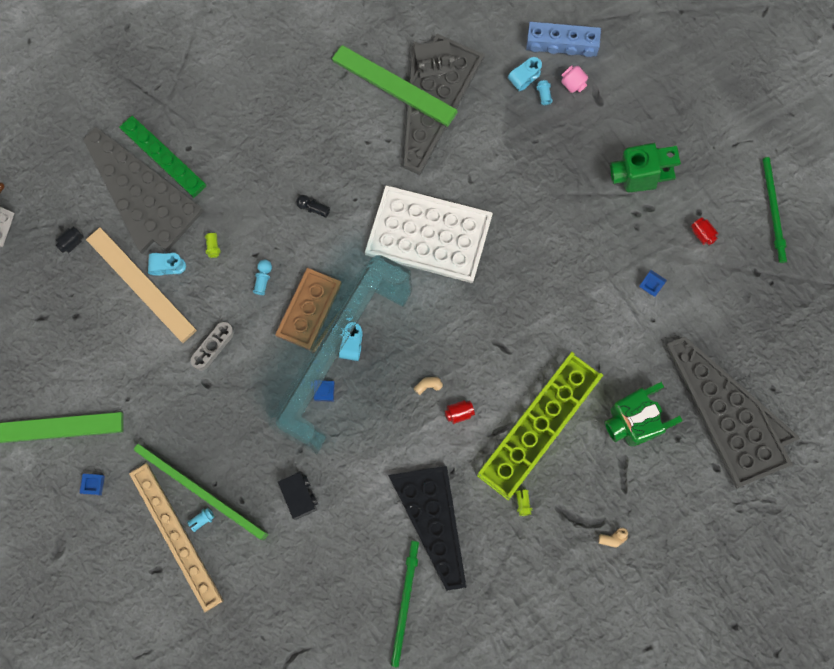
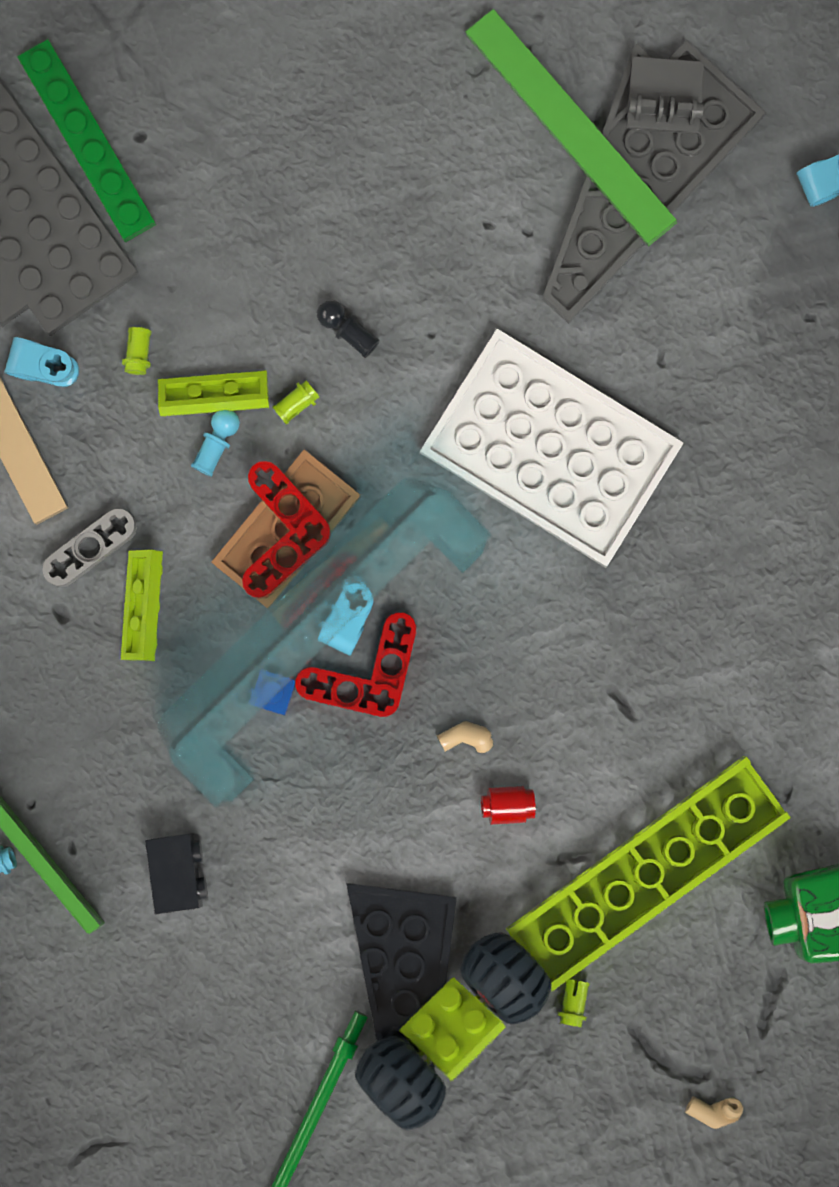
camera: 15 degrees right, 10 degrees up
none -> lime plate [120,550,163,661]
none -> lime plate [158,370,269,417]
none -> red beam [242,461,331,599]
none -> lime pin [272,380,319,425]
none -> red beam [295,612,416,717]
none -> black plate [355,932,551,1130]

